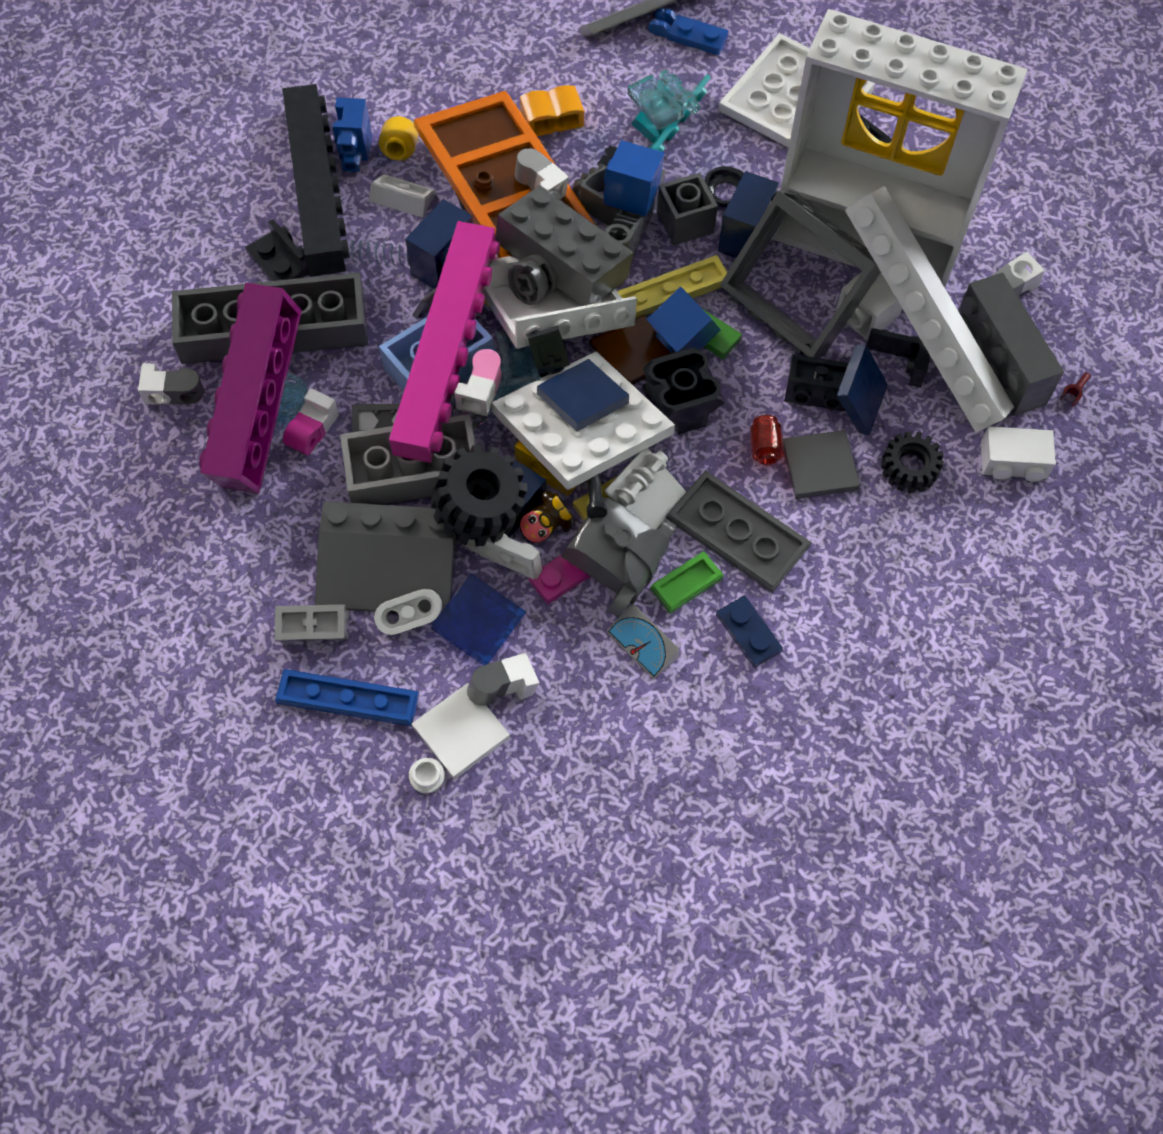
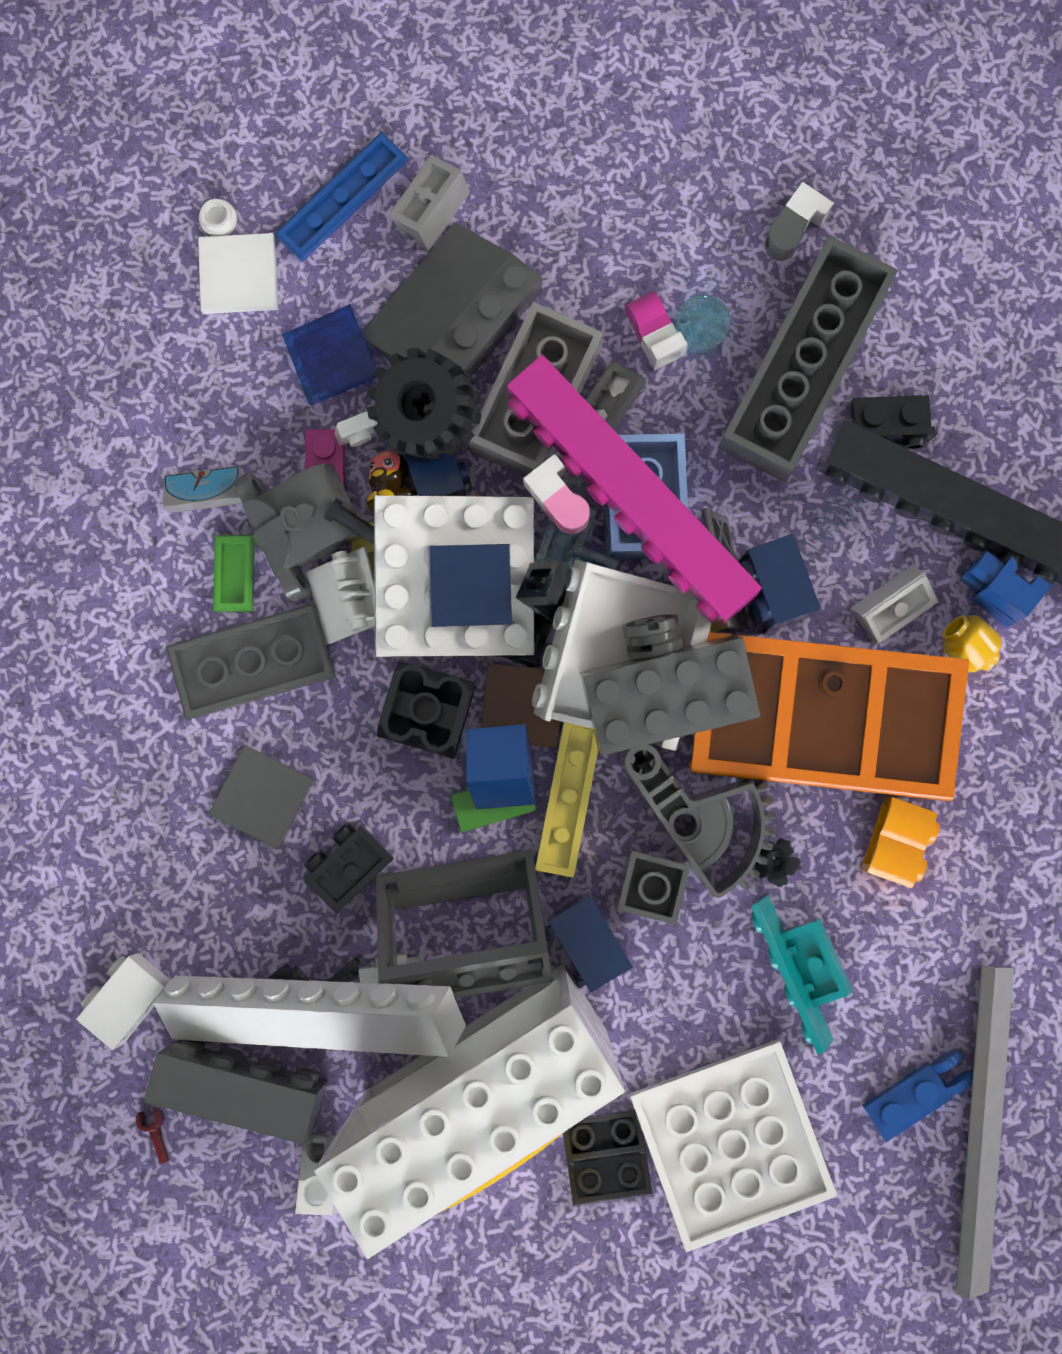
camera: 130 degrees right, 20 degrees up
magenta brick [199,282,302,494] -> none
white plate [374,589,442,635] -> none
leg [467,653,540,706] -> none
leg [514,148,569,199] -> none
blue head [603,140,665,217] -> none
clear light blue plate [627,69,701,130] -> none
black piece [704,166,744,207] -> none
dark blue plate [716,595,783,668] -> none
clear red brick [750,415,784,465] -> none
dark blue tile [837,344,888,435] -> none
black tyre [881,431,944,493] -> none

